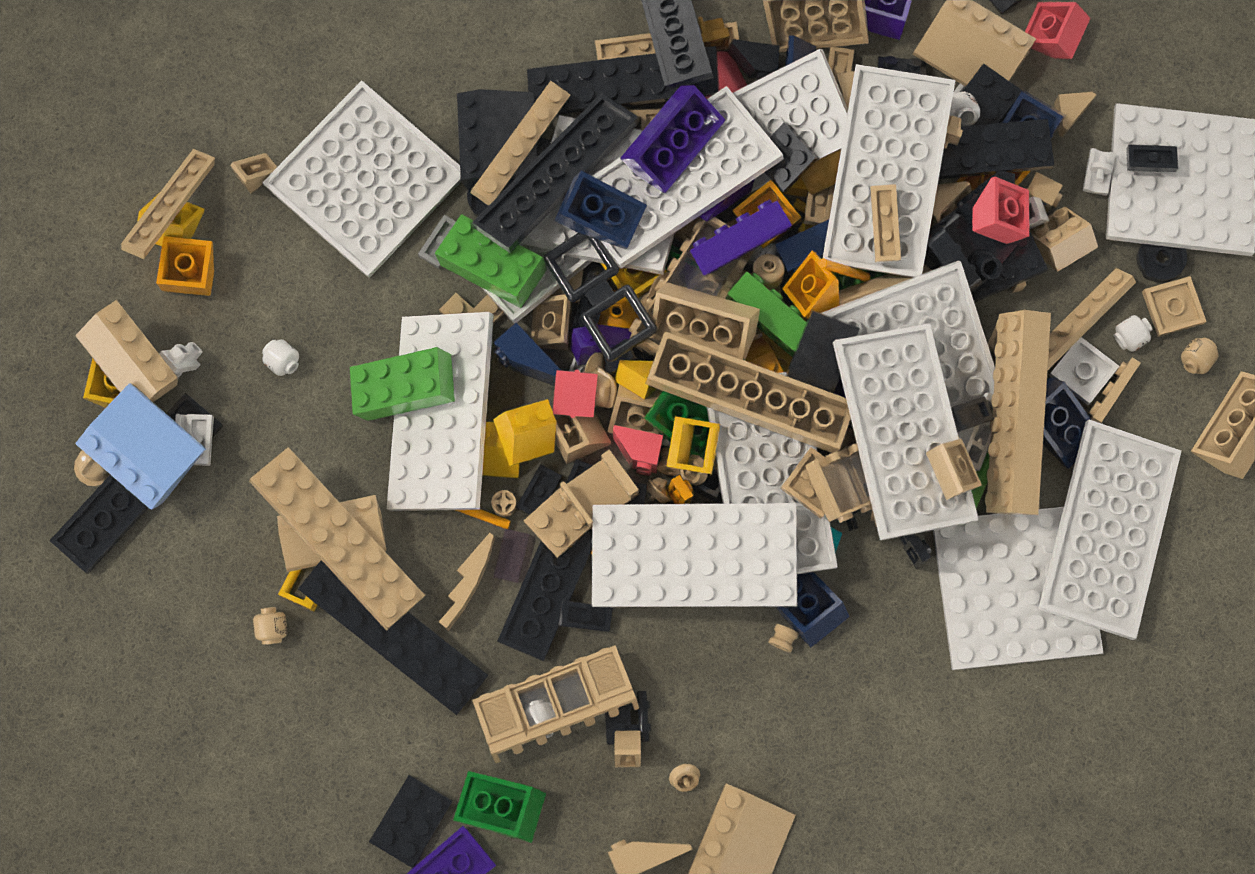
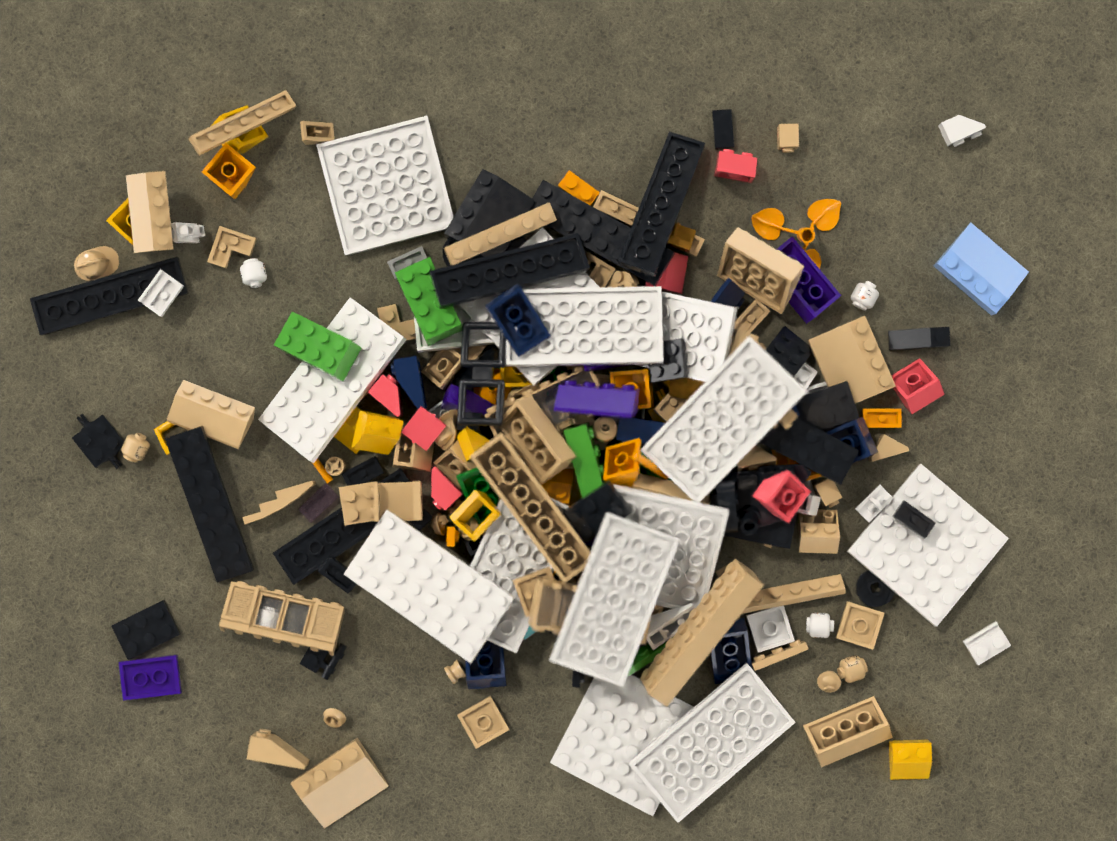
camera: 40 degrees right, 10 degrees up
light blue slope [75,383,206,510] -> none
tan plate [249,447,425,631] -> none
green slope [453,771,546,843] -> none
tan slope [615,731,641,767] -> none
dark purple slope [620,85,725,193] -> none
black slope [727,39,780,80] -> none
tan plate [870,184,901,262] -> none
tan slope [926,438,982,500] -> none
white head [949,92,980,127] -> none
black tile [951,396,994,433] -> none
none -> black plate [72,414,124,470]
none -> tan plate [207,226,257,269]
none -> coral slope [368,375,403,418]
none -> tan plate [457,696,510,749]
none -> light orange plate [558,170,600,206]
none -> tan hat [817,670,841,693]
none -> light orange plate [862,409,902,428]

